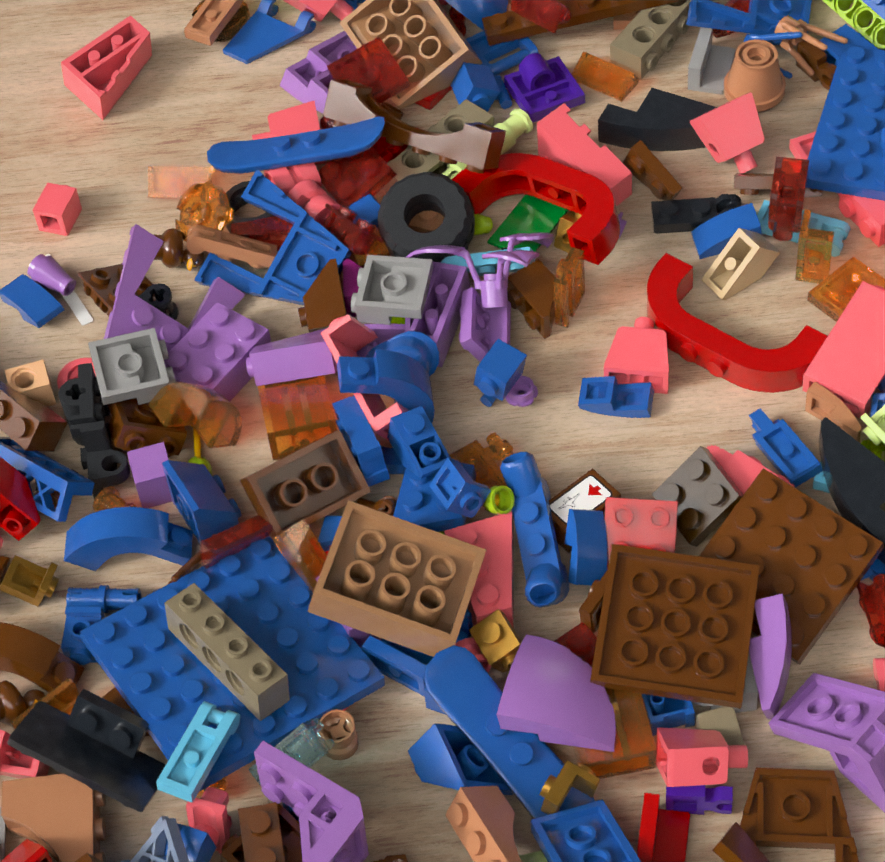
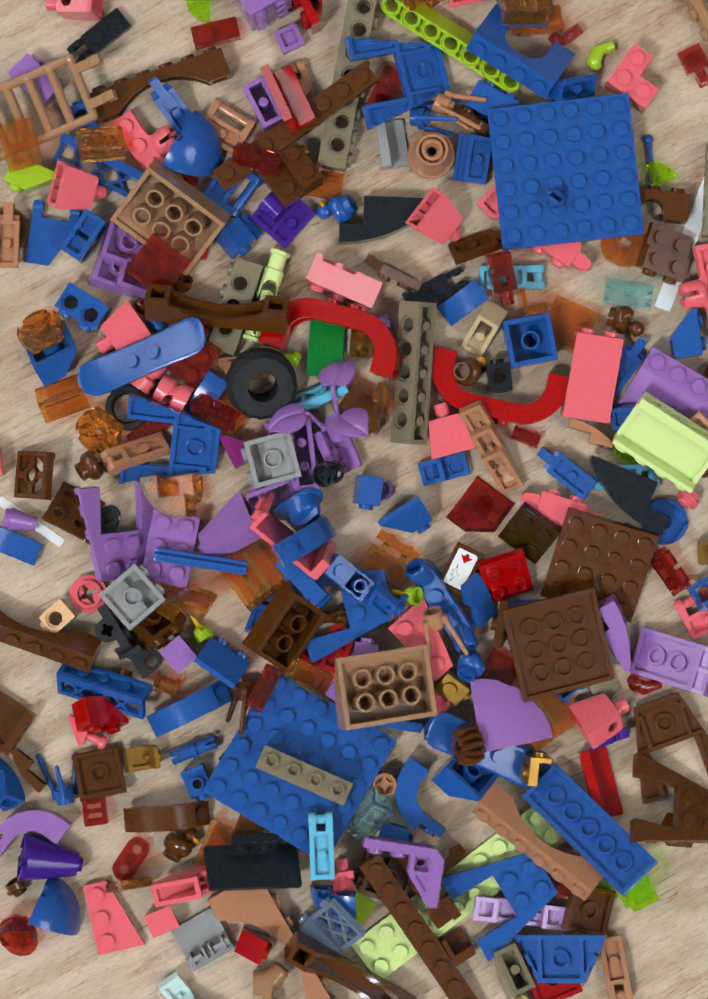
camera: 30 degrees left, 35 degrees up
reddish brown slope [298,259,346,332] -> none
none -> reddish brown piece [14,451,56,500]
none -> clear orange plate [17,310,64,354]
none -> blue slope [23,320,77,387]
none -> blue brick [54,282,111,333]
none -> blue brick [60,209,108,264]
none -> clear orange brick [139,473,203,518]
none -> blue axle [154,547,248,575]
none -> reddish brown plate [257,141,324,209]
none -> black wheel [312,460,344,487]
none -> blue animal [316,194,357,224]
none -> blue slope [377,496,432,534]
none -> dark tan brick [390,301,436,445]
none -> blue arch [395,756,446,837]
none -> nougat plant [422,606,469,656]
none -> clear red slope [446,475,515,532]
none -> reddish brown gear [451,725,486,766]
none -> blue plate [452,133,491,185]
none -> reddish brown animal [453,357,486,386]
none -> blue animal [457,651,485,682]
none -> nougat slope [459,400,524,495]
none -> black brick [486,358,513,394]
none -> blue slope [501,313,558,370]
none -> clear red pin [510,425,542,449]
none -> clear red arm [627,674,663,695]

